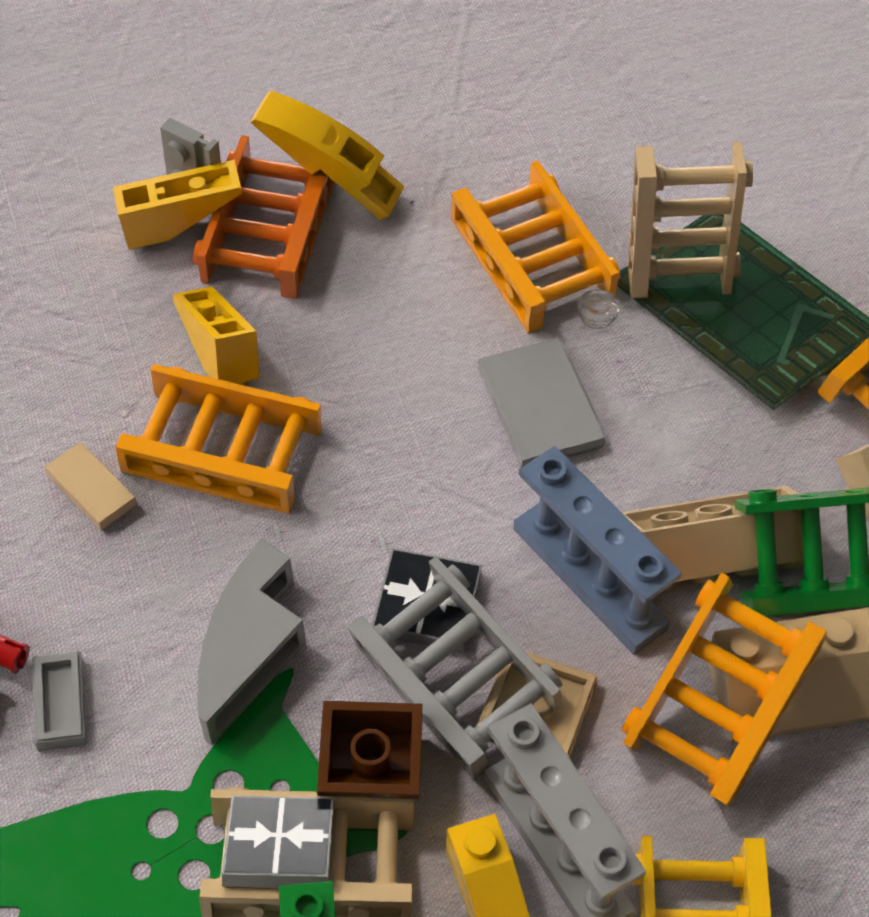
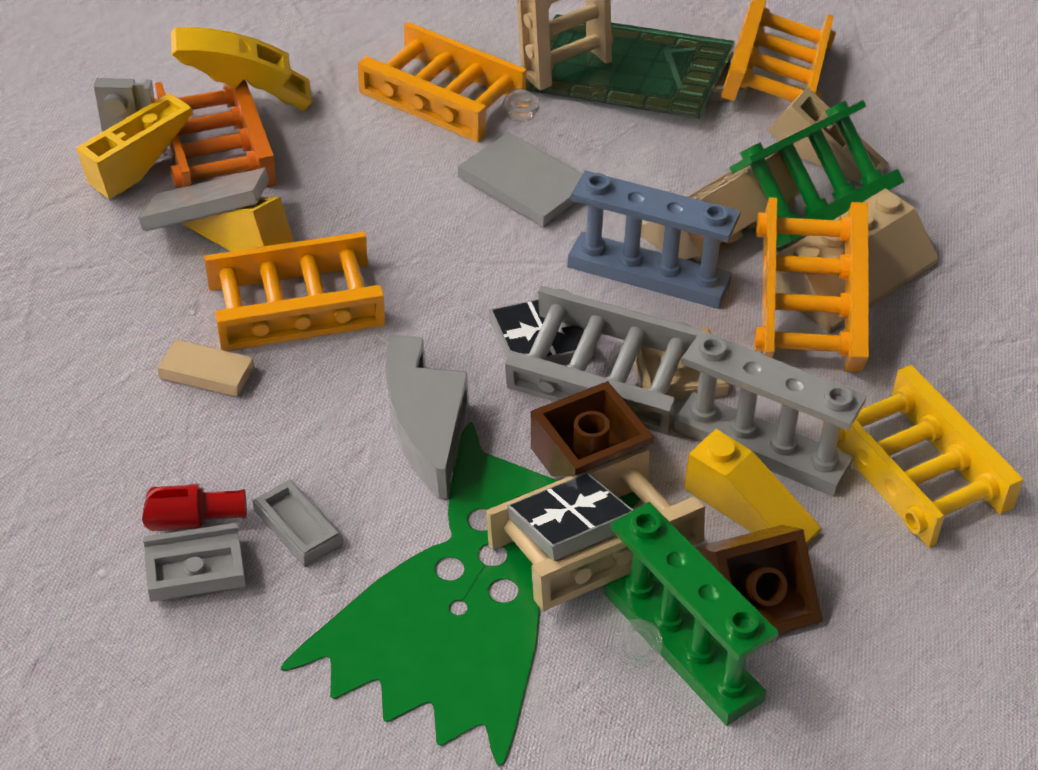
camera: 30 degrees left, 10 degrees down
none -> light grey tile [138,167,269,231]

